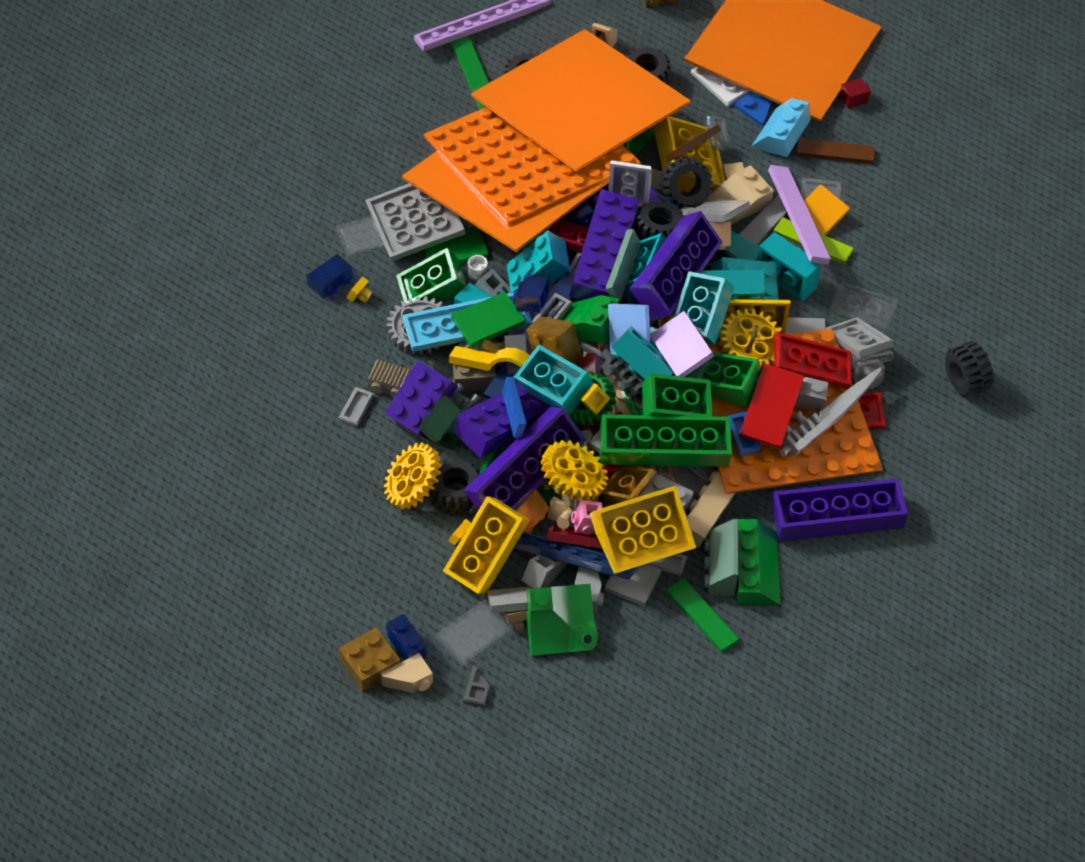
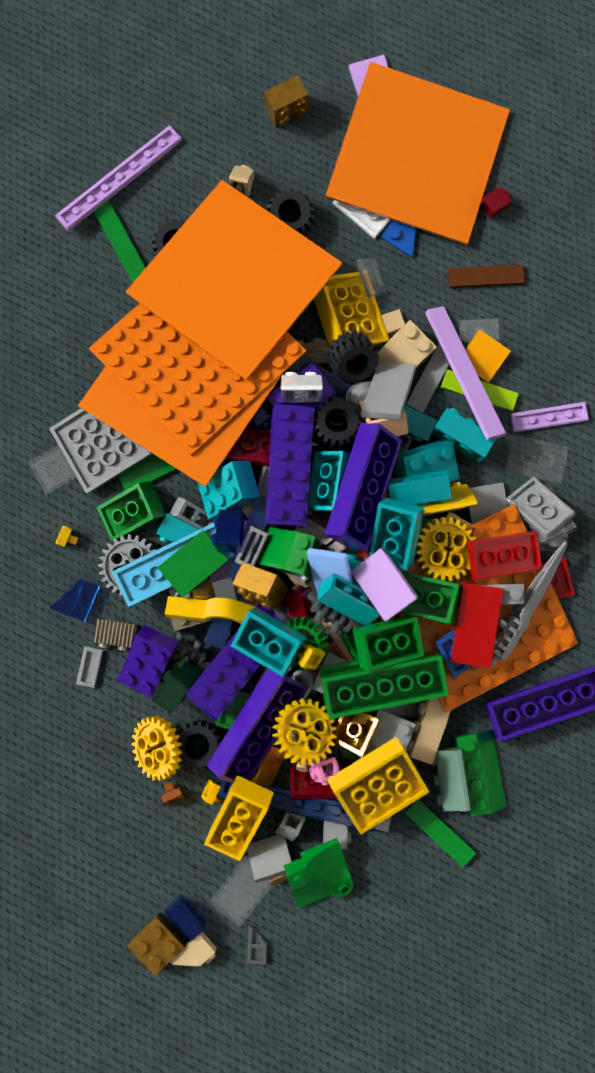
camera: 10 degrees left, 30 degrees up
clear blue brick [306,254,353,299] -> none
white wheel [468,255,488,282] -> none
blue tile [502,377,527,438] -> none
sand green tile [606,229,641,302] -> none
reddish brown tile [664,124,721,162] -> none
medium azure slope [752,98,811,157] -> none
none -> clear blue wing [50,579,99,622]
none -> dark orange tile [161,782,186,806]
none -> lavender tile [510,402,589,433]

